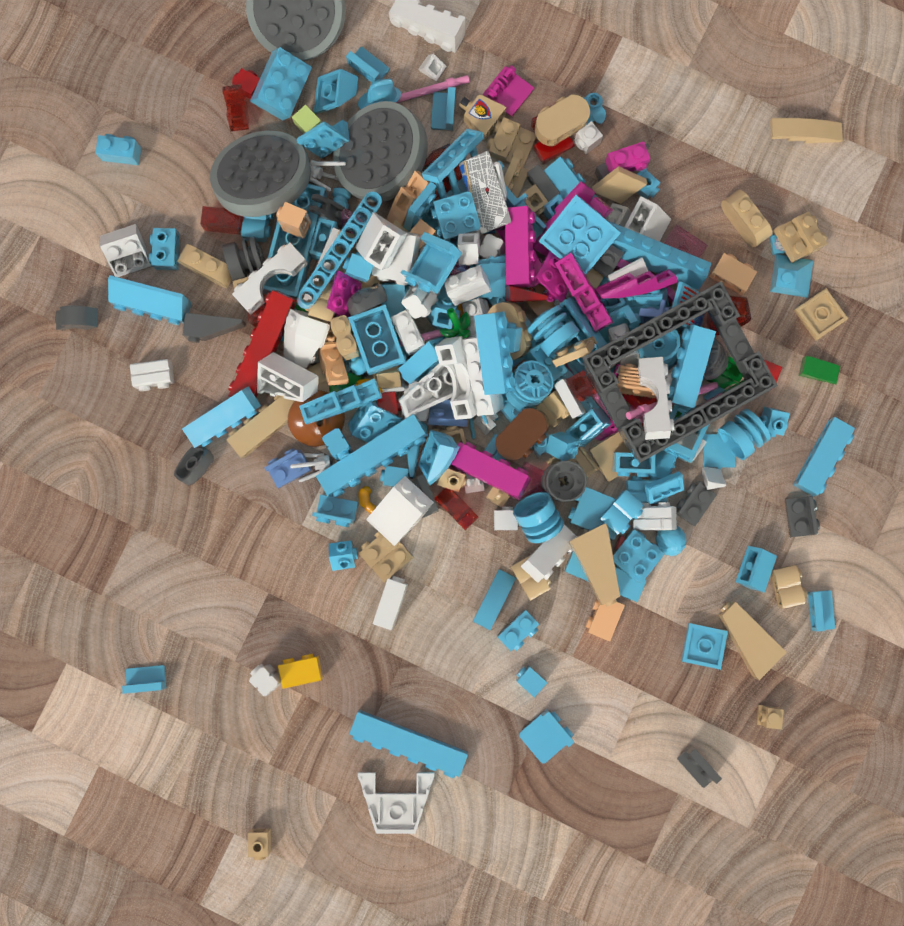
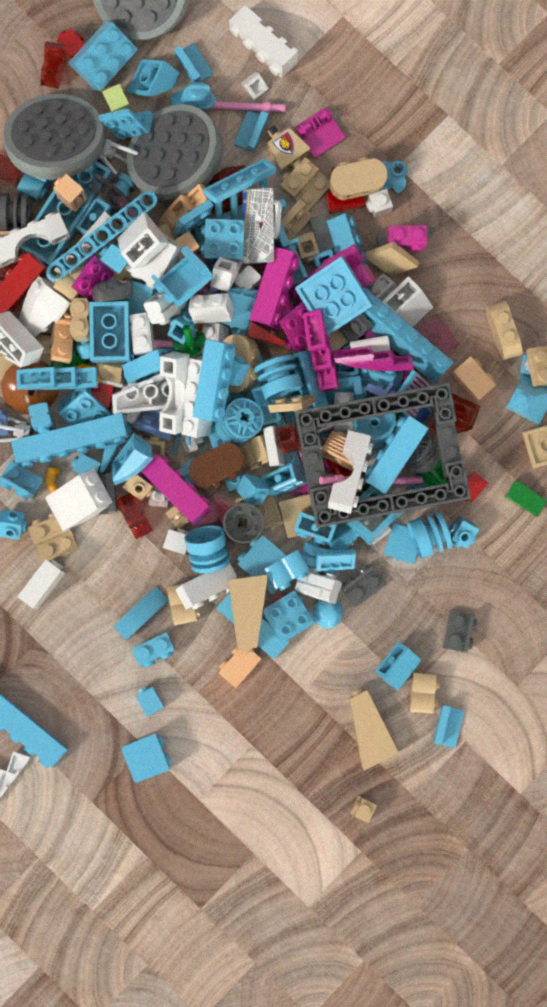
camera: 10 degrees right, 0 degrees up
medium azure brick [636,168,661,199] -> none
dark grey bracket [677,745,722,788] -> none
medium azure plate [681,623,728,670] -> none
white slope [702,467,726,490] -> none
medium azure brick [793,417,855,496] -> none

